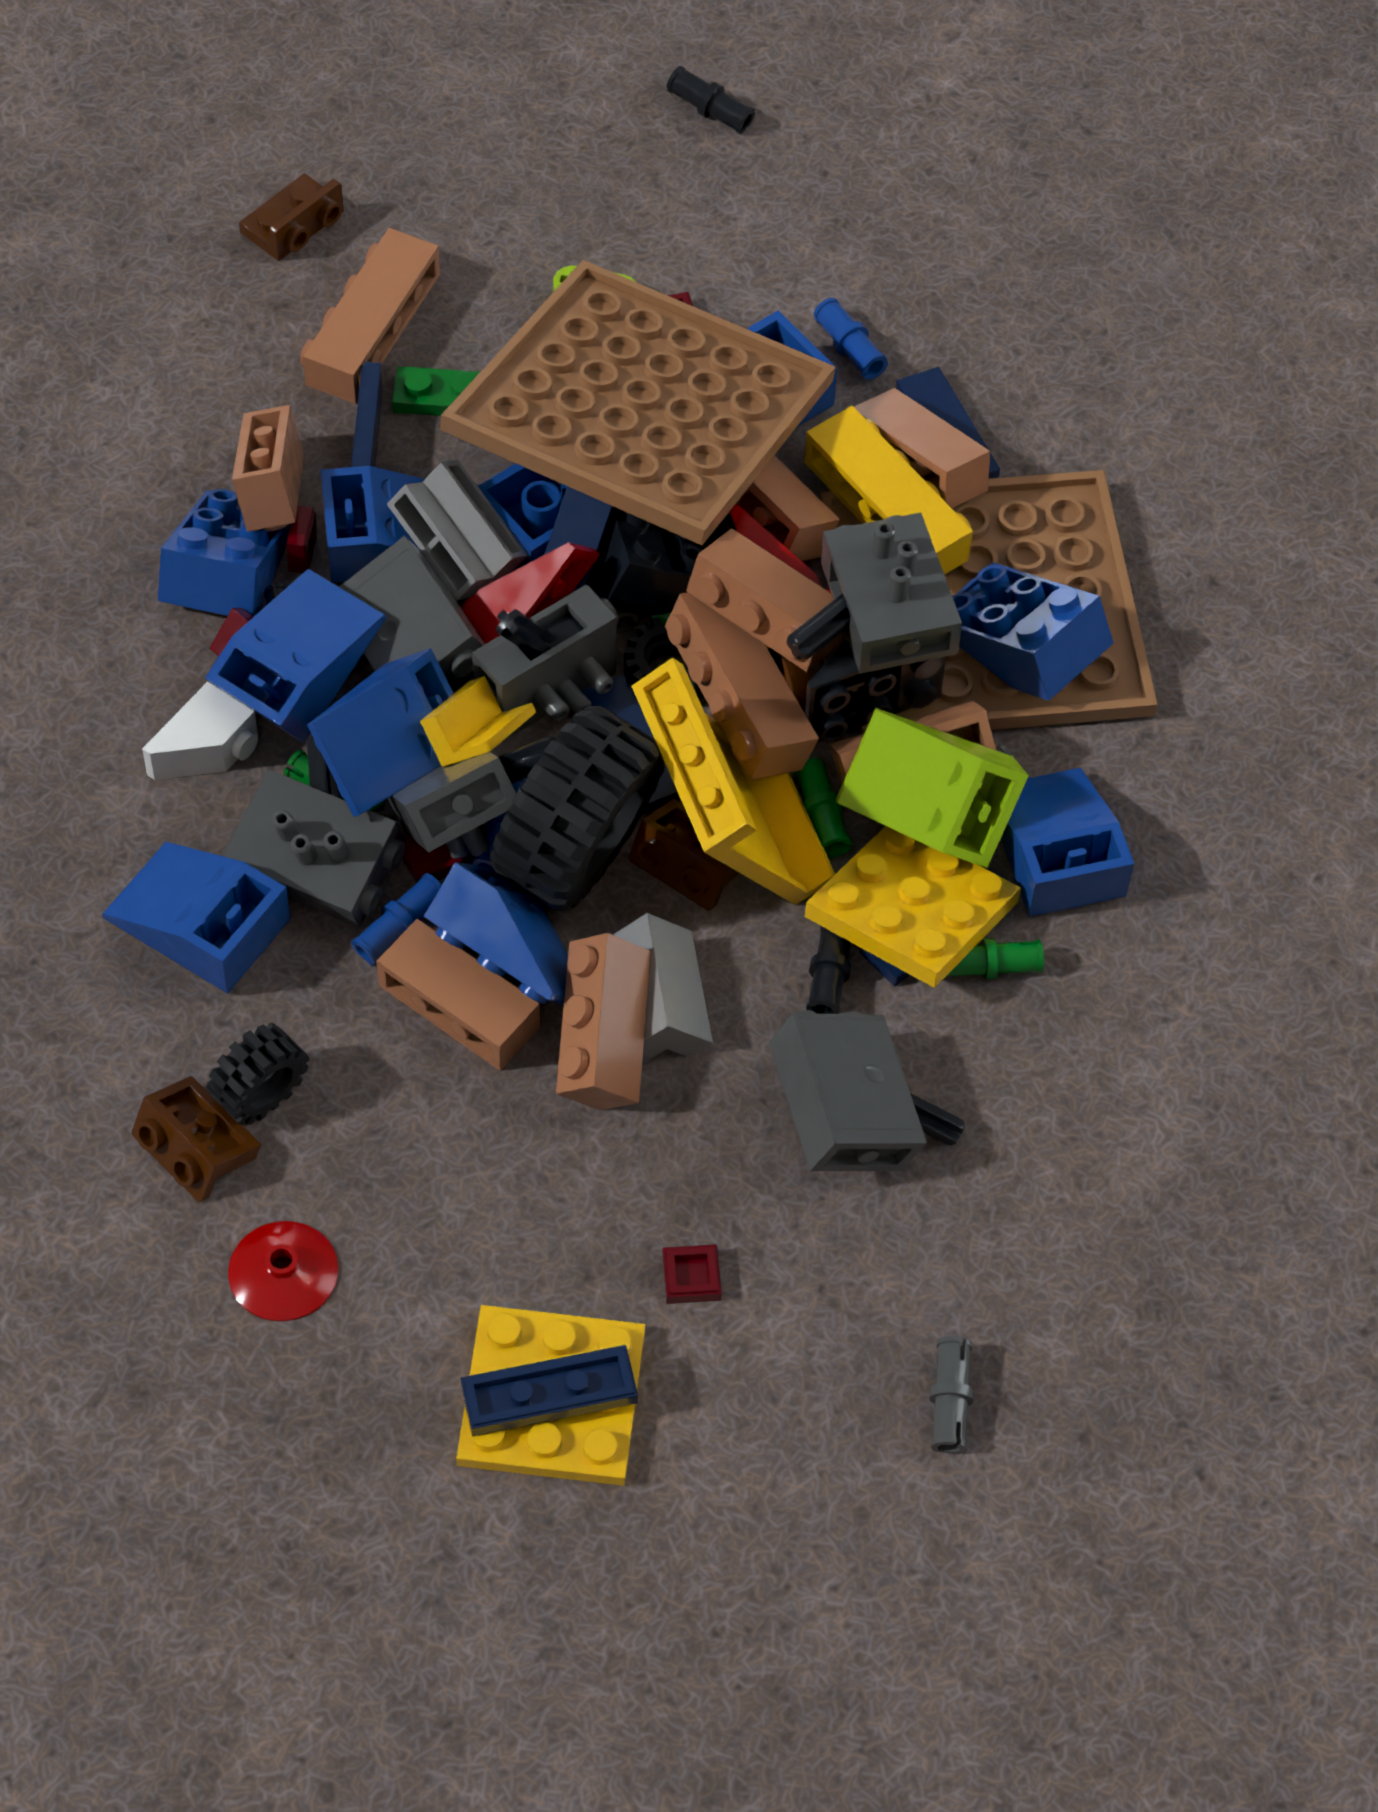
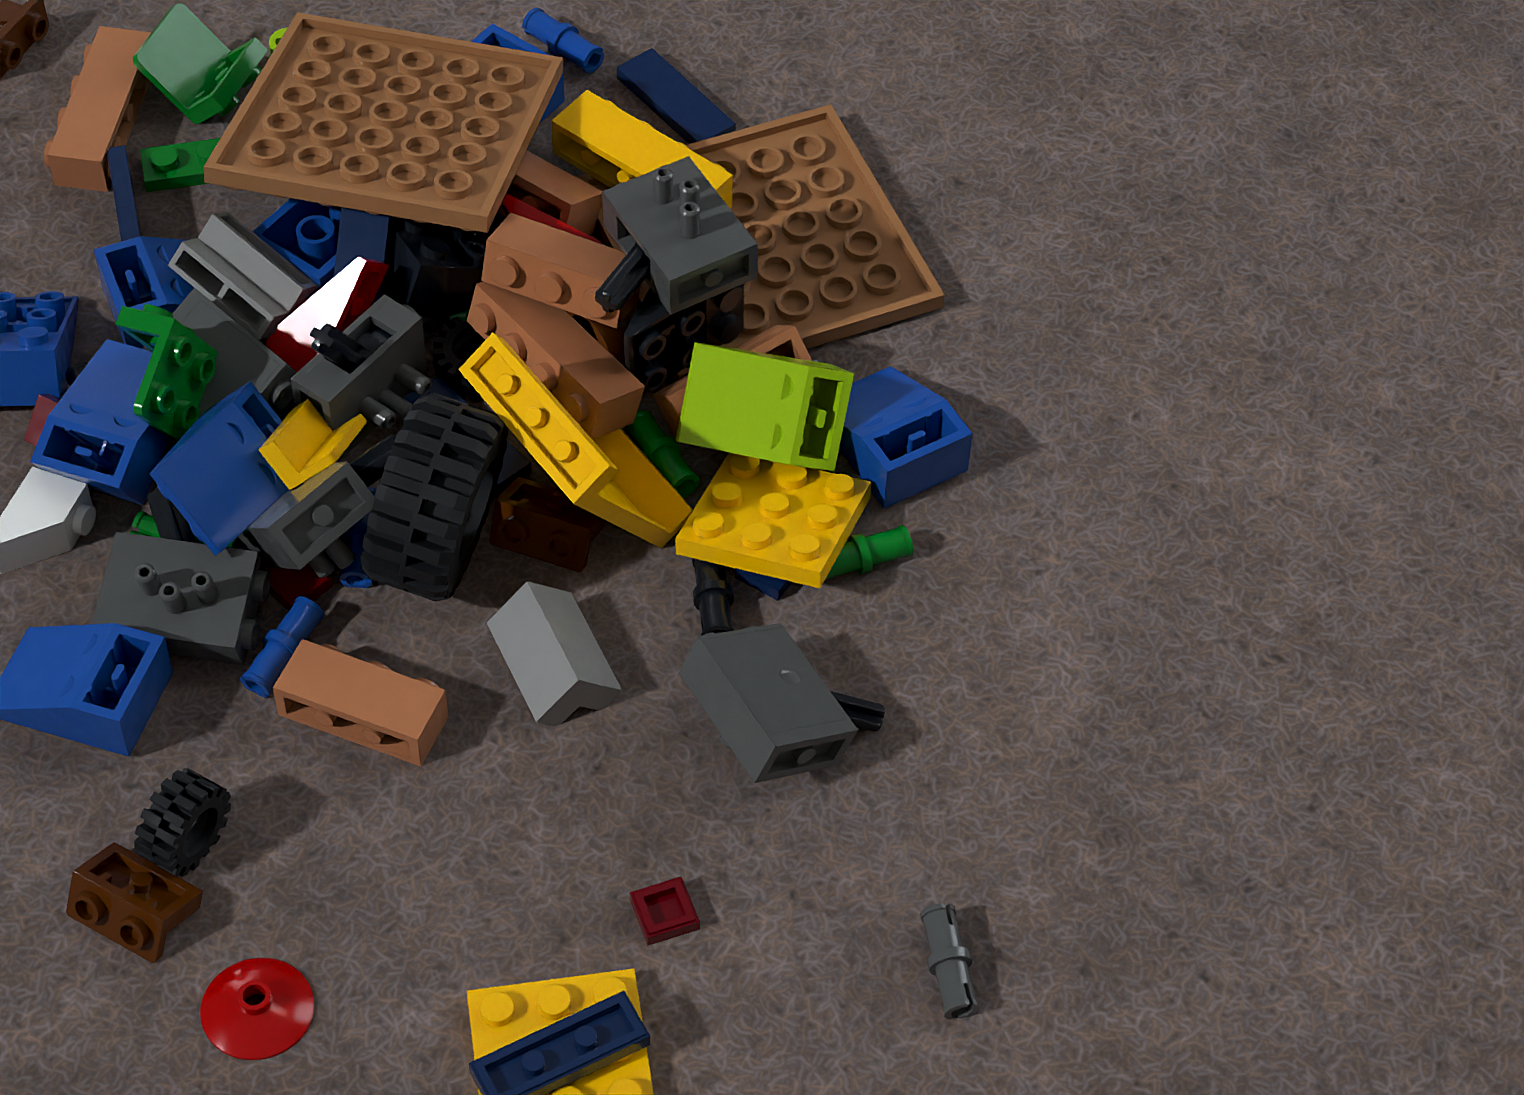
camera: 15 degrees left, 5 degrees down
nougat brick [232,405,305,532] -> none
dark red tile [286,505,317,573] -> none
blue slope [424,862,568,1005] -> none
nougat brick [556,933,651,1110] -> none
nougat brick [854,388,990,508] -> none
blue slope [952,562,1114,701] -> none
none -> green bracket [115,304,218,441]
none -> green bracket [133,3,268,124]

